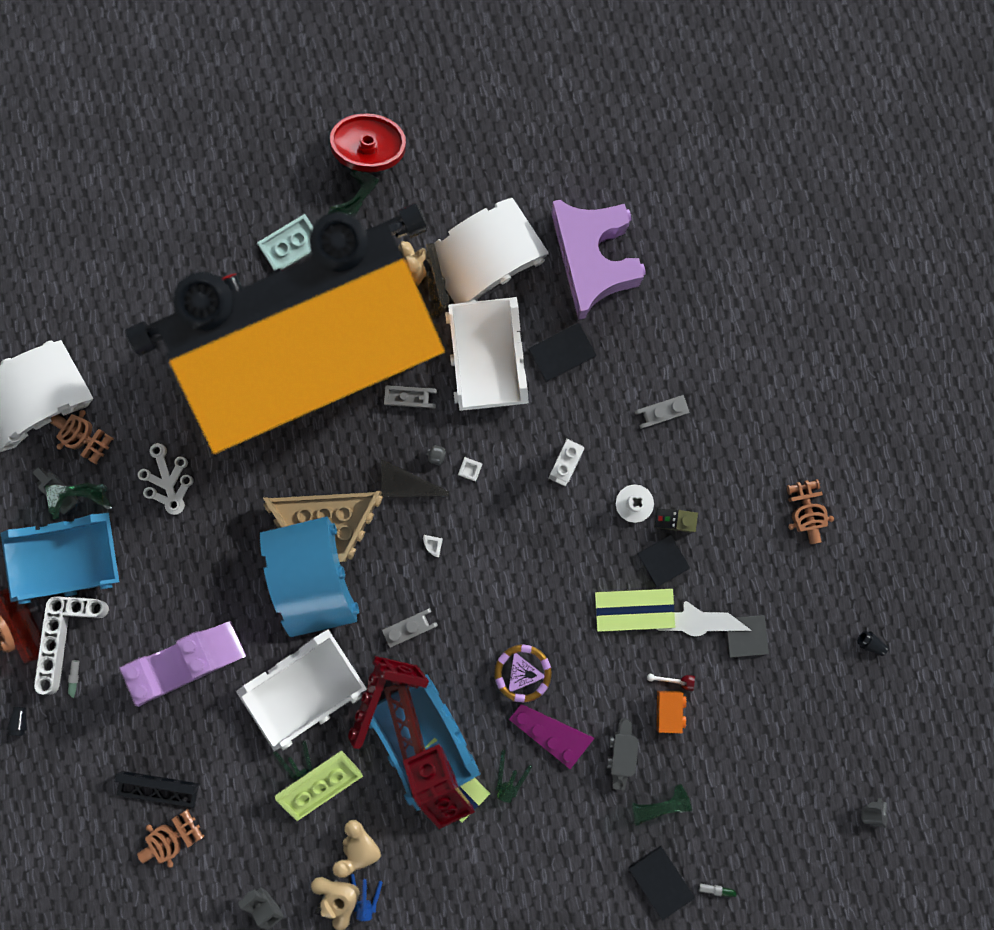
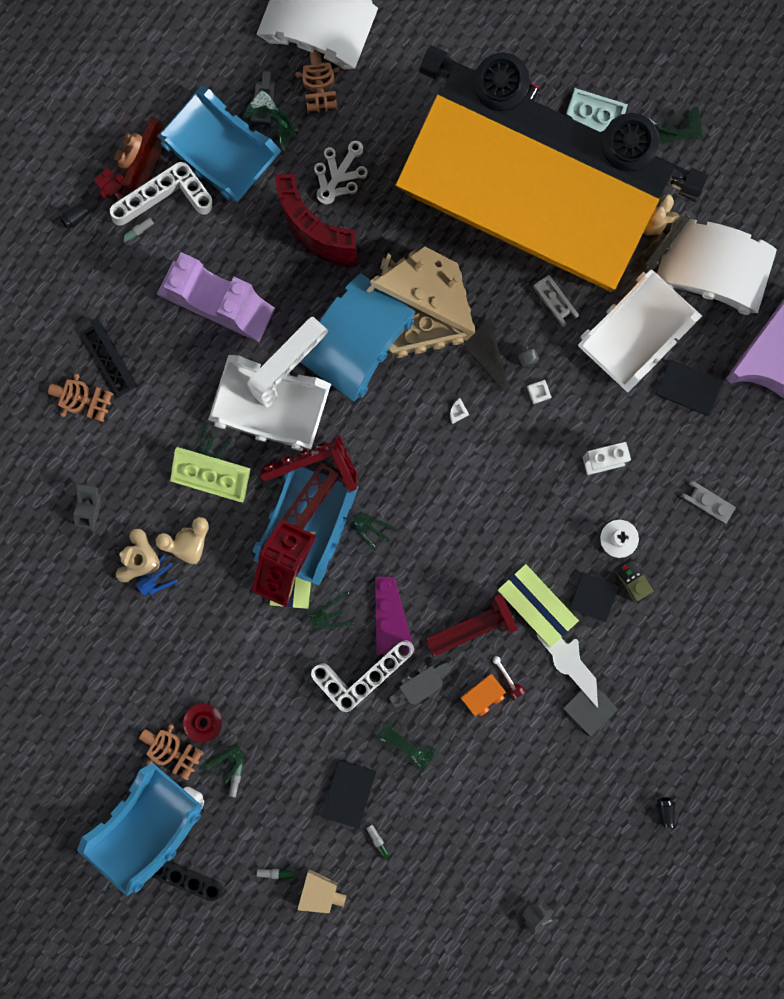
camera: 55 degrees right, 0 degrees up
red dish [330,114,406,172] -> none
light grey hinge [382,608,438,648] -> none
piece [494,644,552,703] -> none
nougat torso [787,479,834,544] -> none
none -> dark red piece [94,168,125,200]
none -> white beam [248,317,328,408]
none -> dark red panel [275,174,358,267]
none -> white beam [311,640,414,712]
none -> clear green plant [352,513,397,551]
none -> tan piece [366,247,475,341]
none -> dark red bracket [425,594,518,657]

